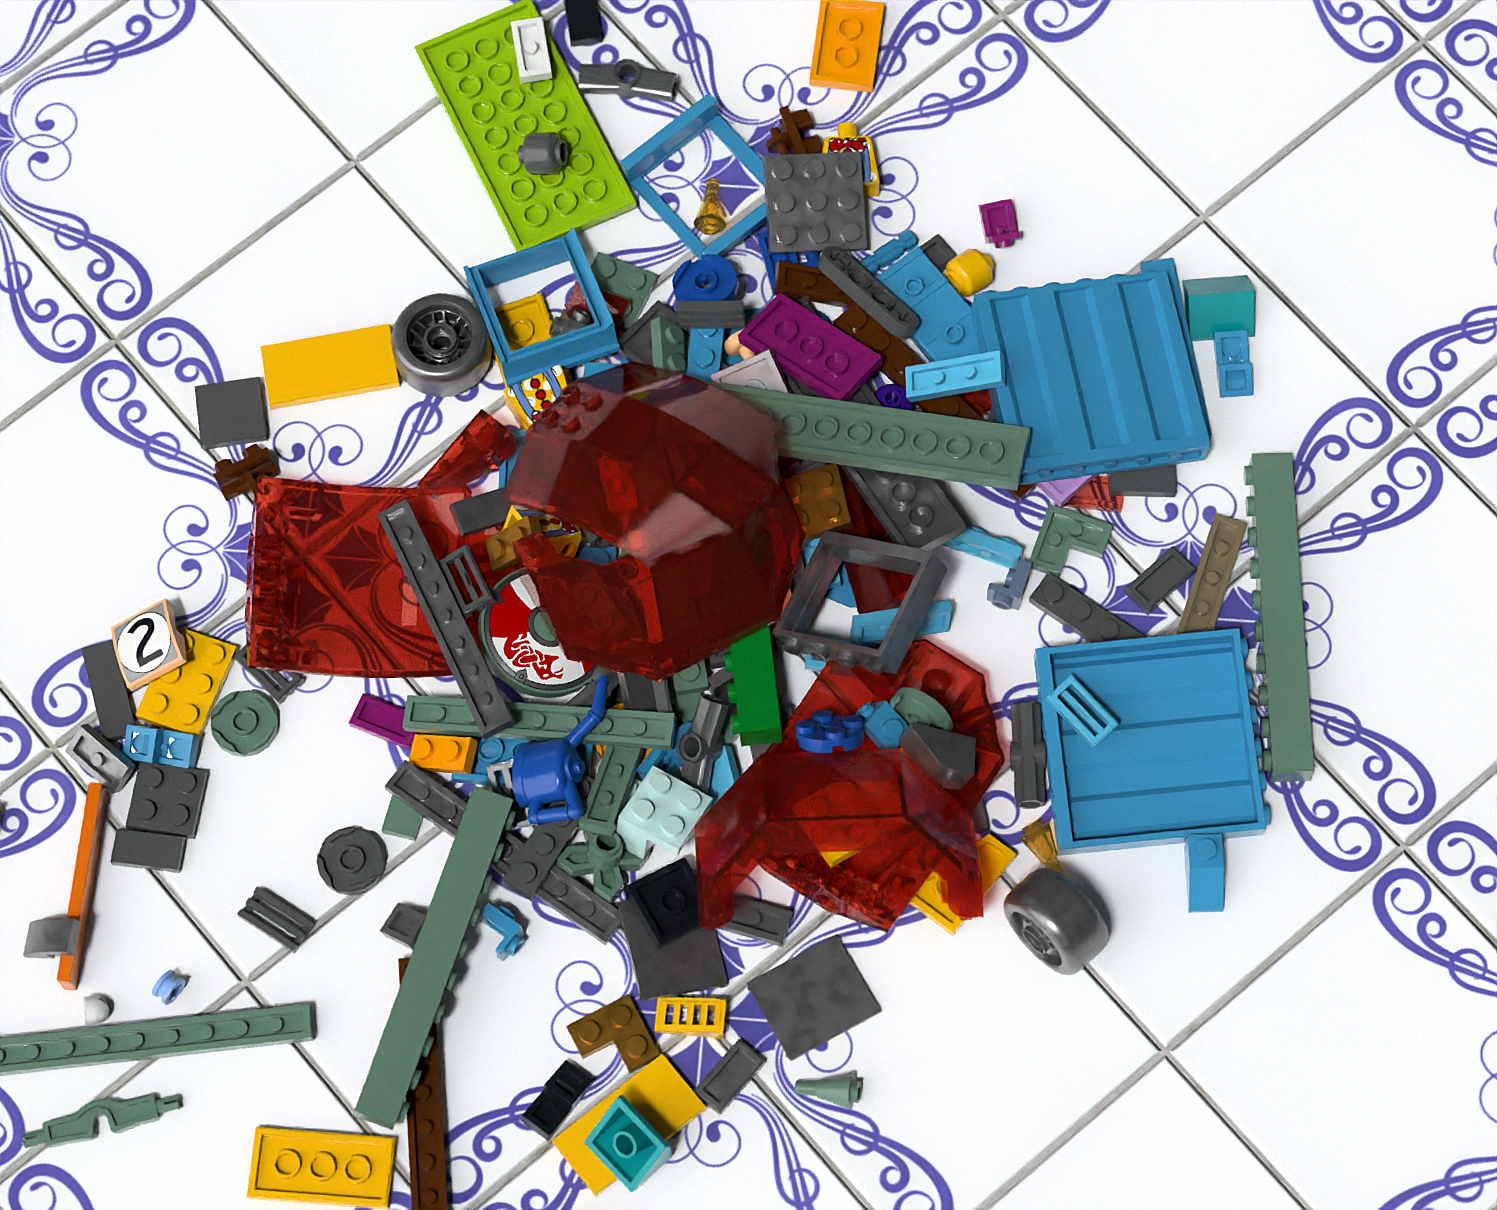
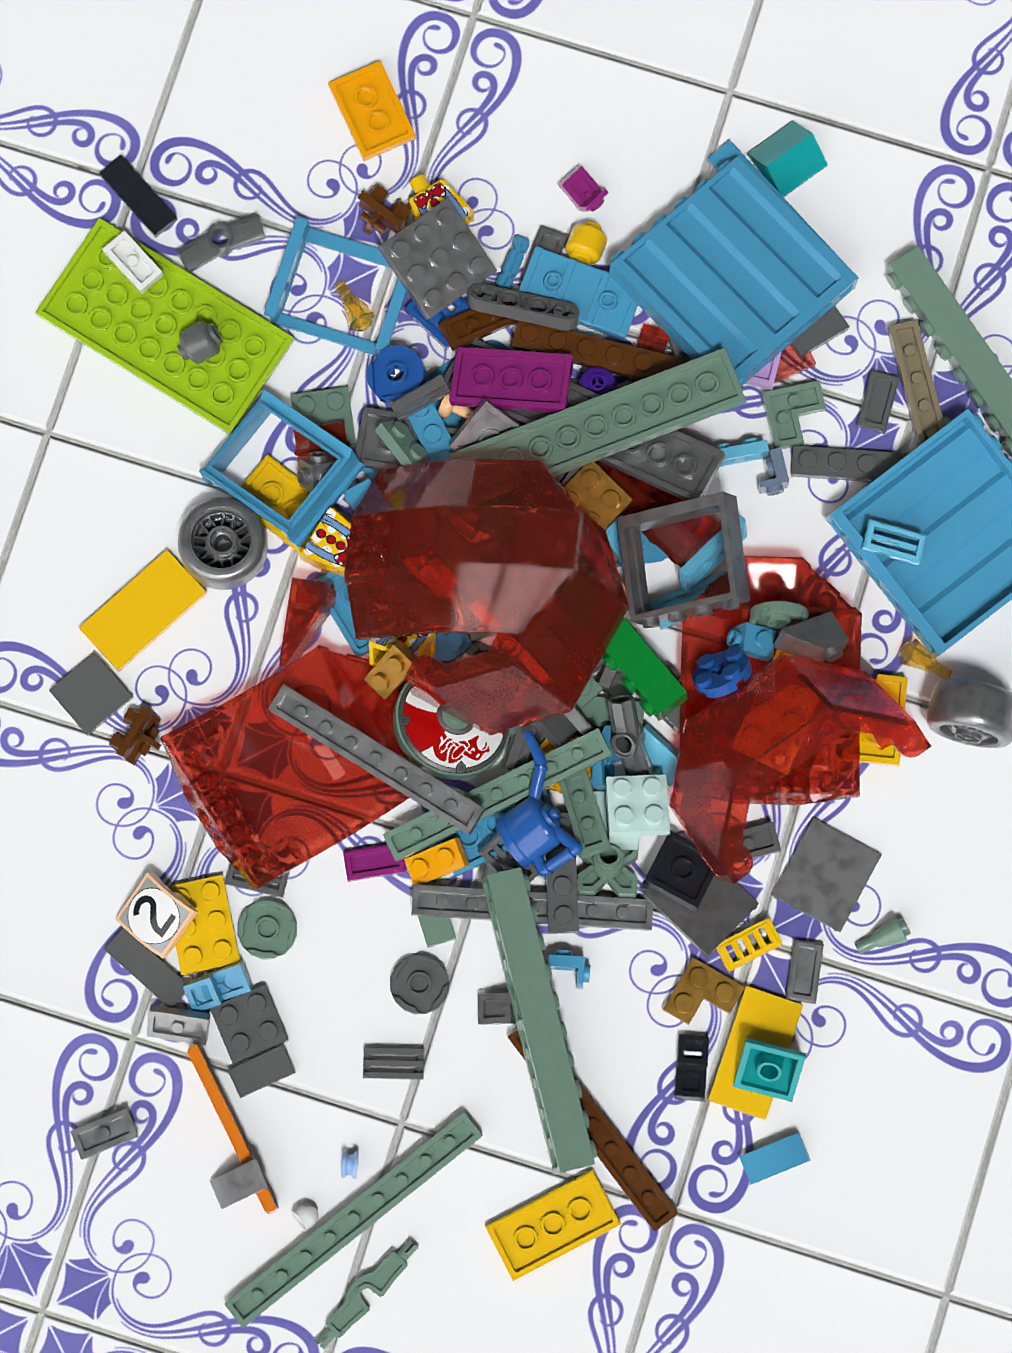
camera: 35 degrees left, 10 degrees up
dark grey tile [438,544,497,619] -> none
flat silver tile [449,475,554,537] -> none
medium azure plate [905,350,1006,402] -> none
dark grey piece [1009,703,1046,809] -> none
dark azure slope [1213,330,1254,398] -> none

